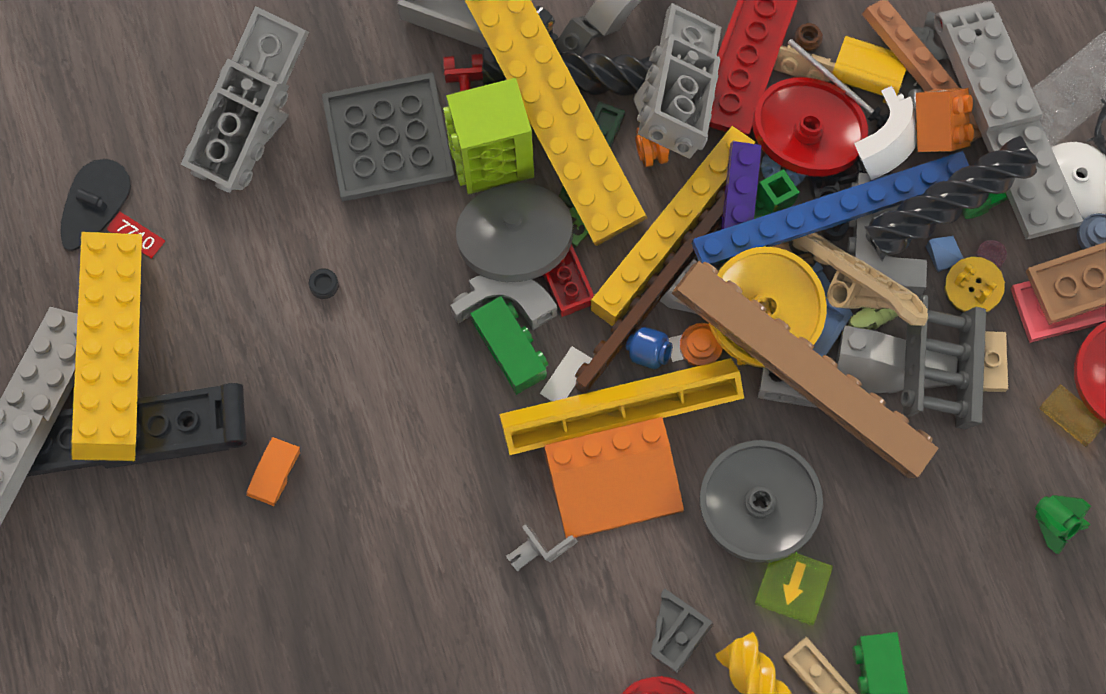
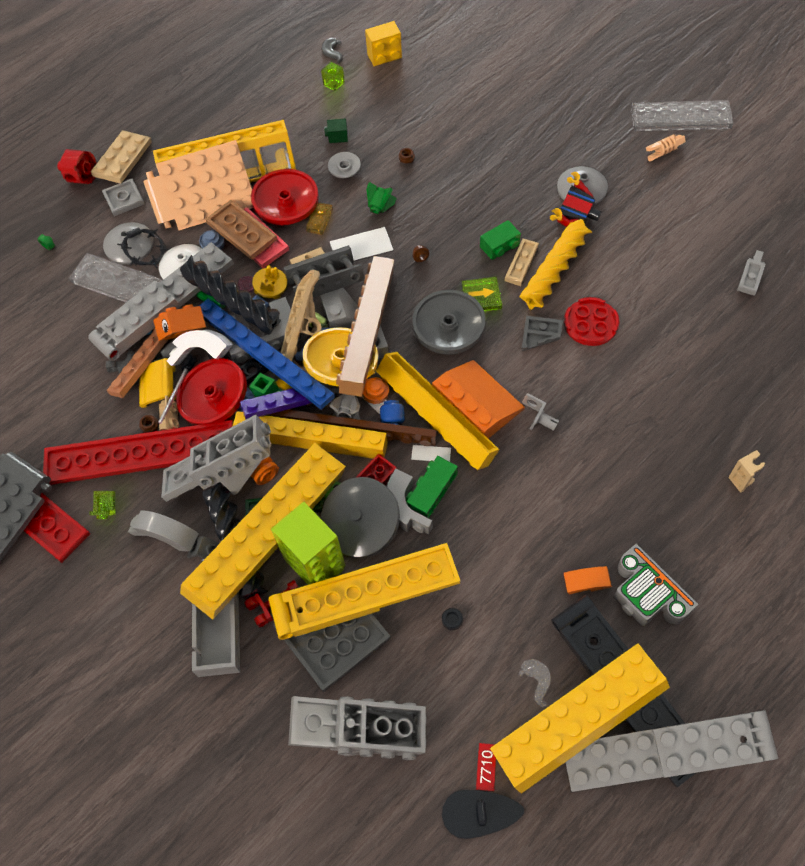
camera: 115 degrees left, 10 degrees down
none -> yellow hinge [268,543,460,640]
none -> white sticker [330,227,393,261]
none -> reddish brown plate [412,245,430,262]
none -> clear piece [518,659,552,707]
none -> brick [614,544,699,626]

